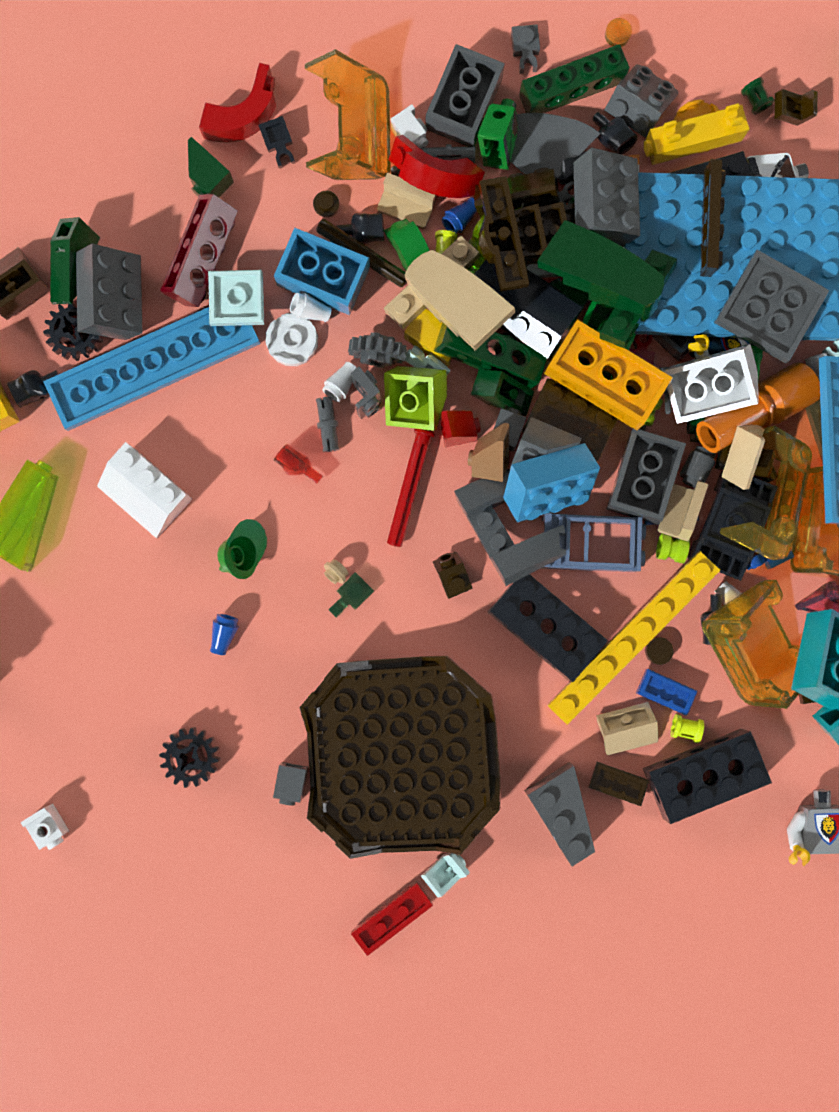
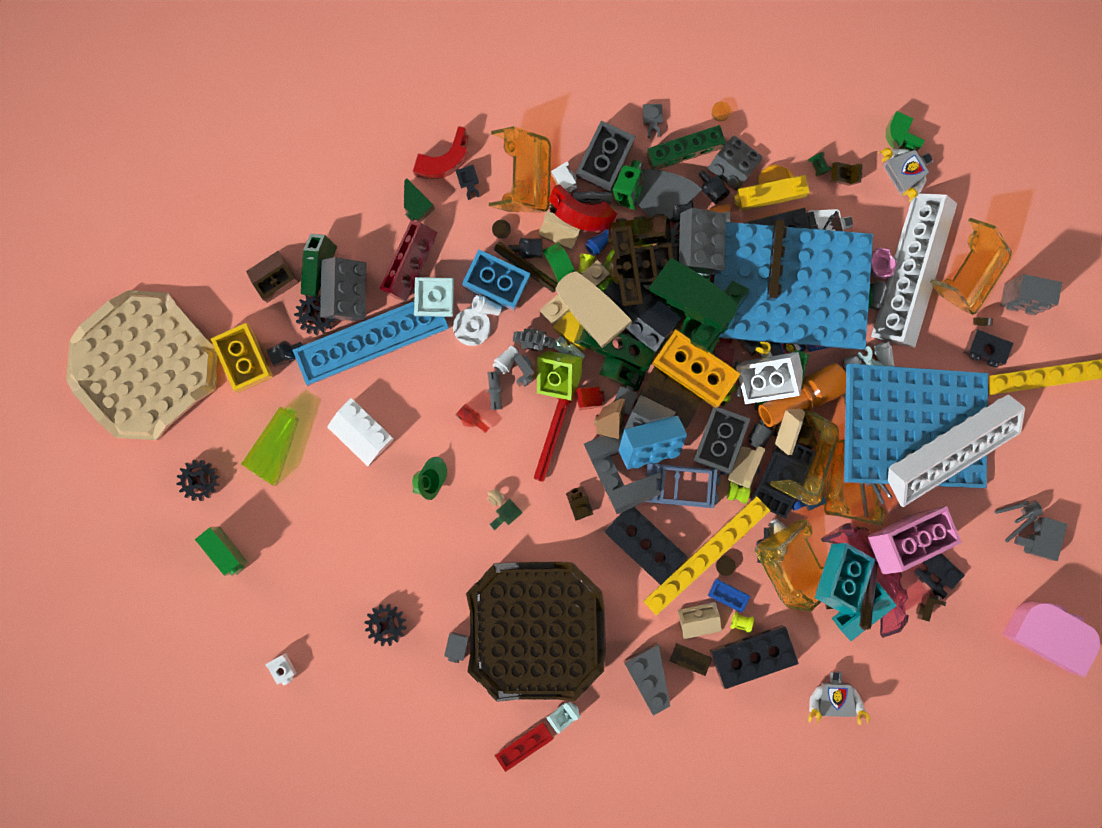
camera: 10 degrees right, 0 degrees up
blue cone [210,614,239,655] -> none
dark grey plate [714,250,829,363] -> none

